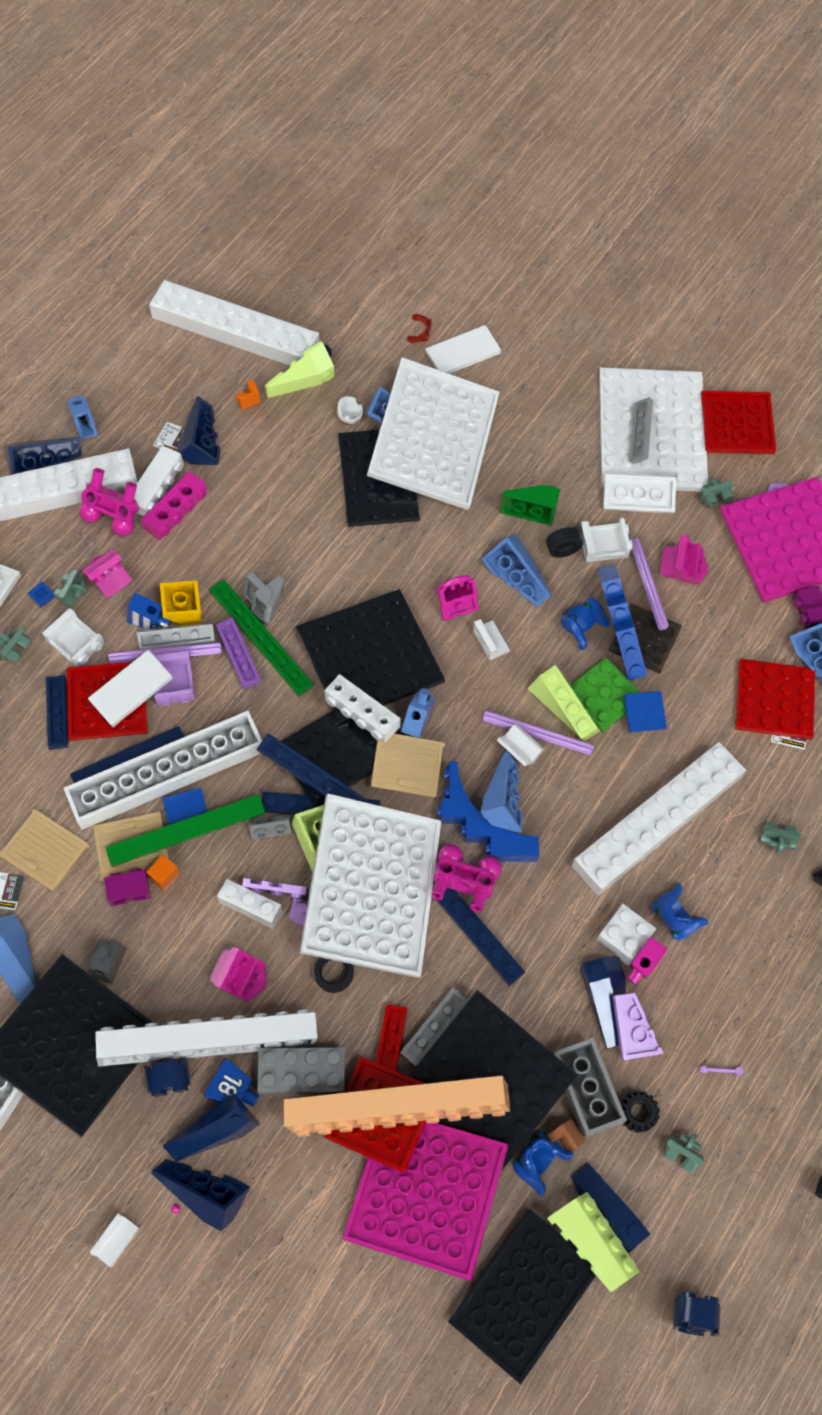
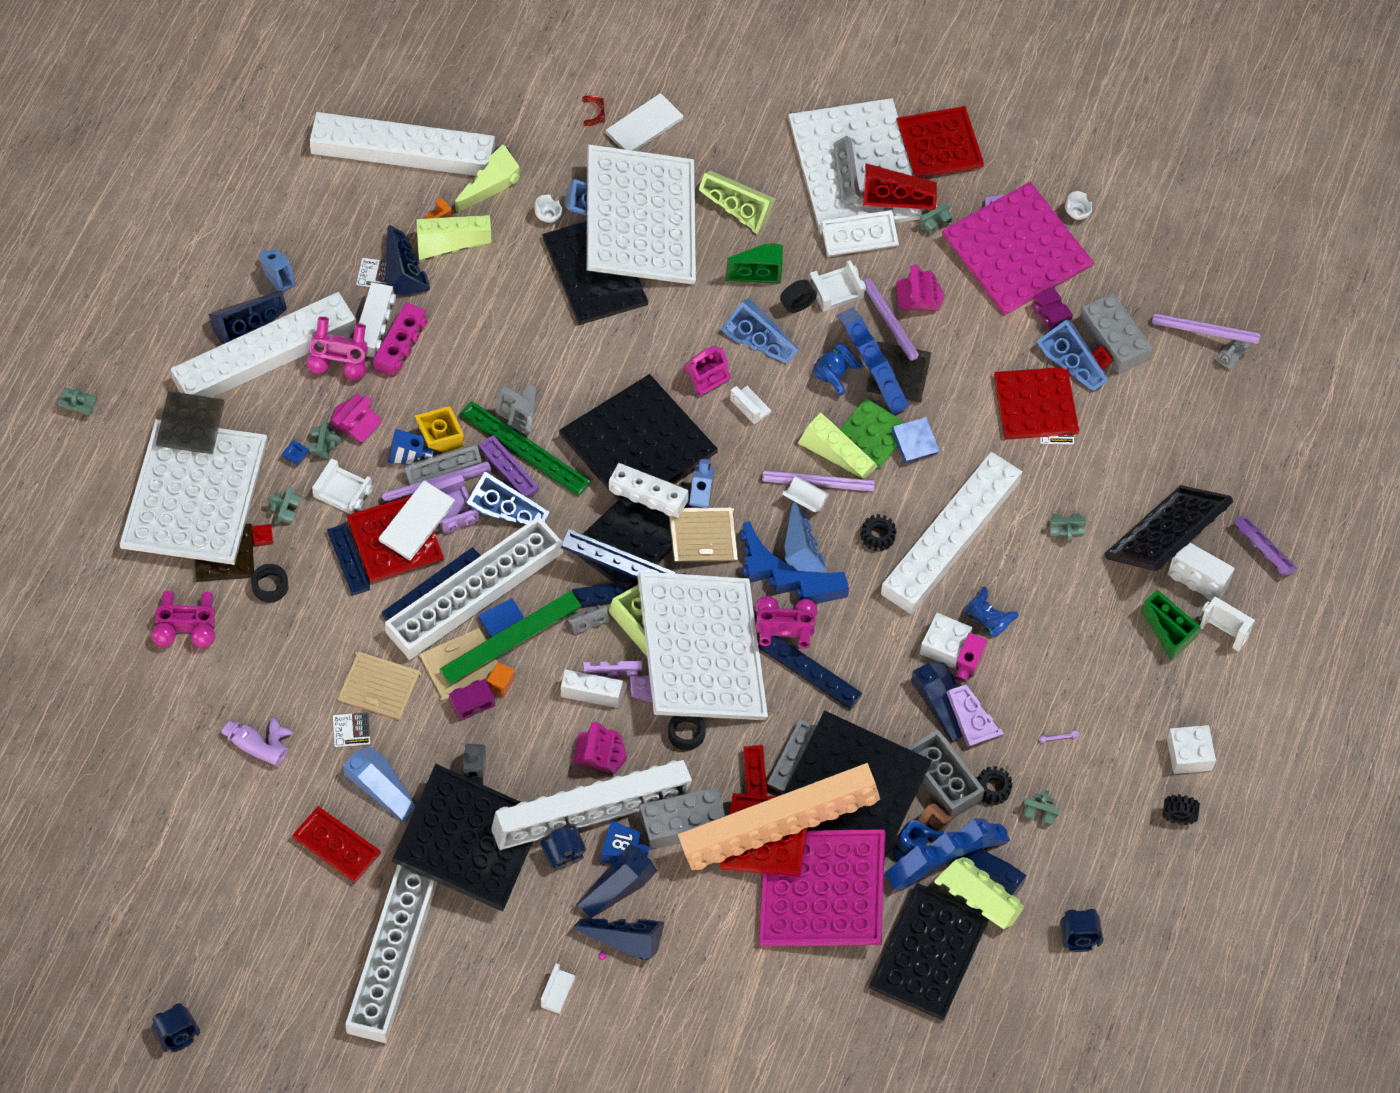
camera: 15 degrees left, 5 degrees down
none -> yellowish green wedge [417,215,491,262]
none -> medium blue wedge [466,472,549,525]
none -> yellowish green wedge [699,171,776,235]
none -> black tyre [861,514,896,551]
none -> red wedge [863,163,937,210]
none -> blue arch [885,818,1010,889]

